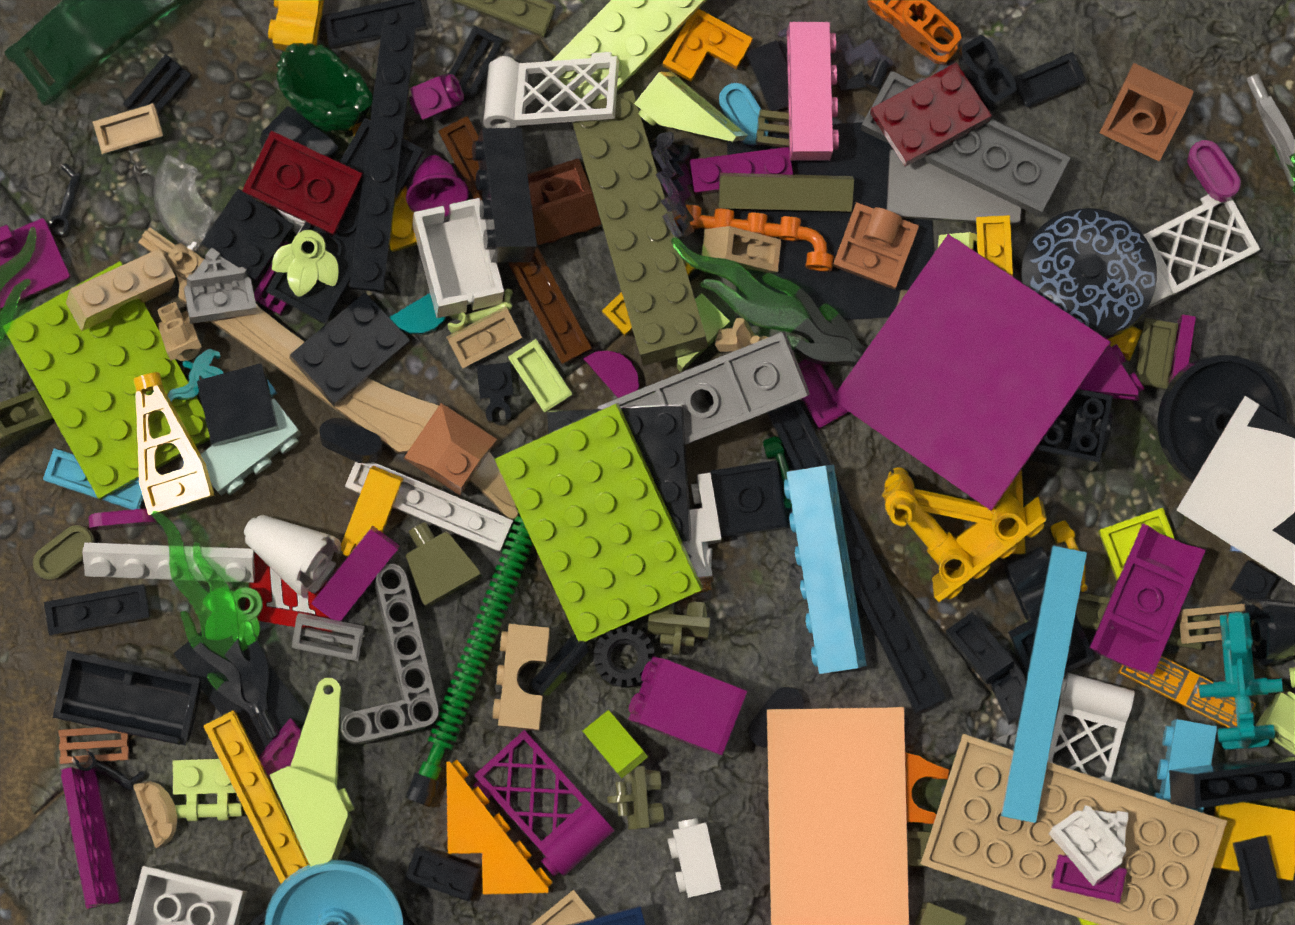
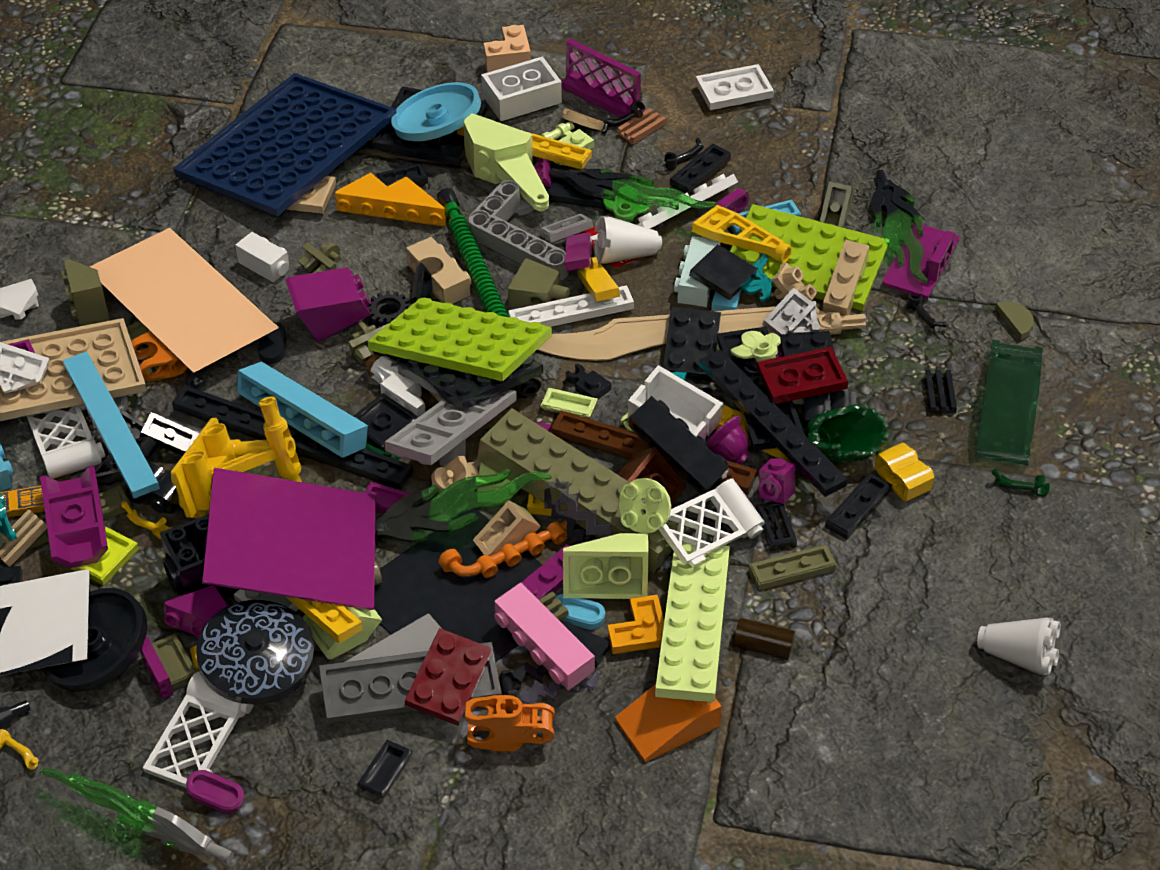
camera: 140 degrees right, 35 degrees down
olive tile [33,525,95,581] -> none
black container [52,651,201,746] -> none
tan tile [93,103,164,154] -> none
clear brick [153,154,216,252] -> none
black tile [320,418,382,464] -> none
nougat slope [404,403,497,495] -> none
tan plate [446,306,522,368] -> none
magenta piece [474,730,615,876] -> none
lime tile [583,710,648,779] -> none
olive tile [718,173,854,212] -> none
nougat plate [833,202,919,290] -> none
black brick [958,35,1016,111] -> none
nougat slope [1100,63,1194,162] -> none
none -> yellowish green plate [618,478,671,534]
none -> black piece [664,138,704,171]

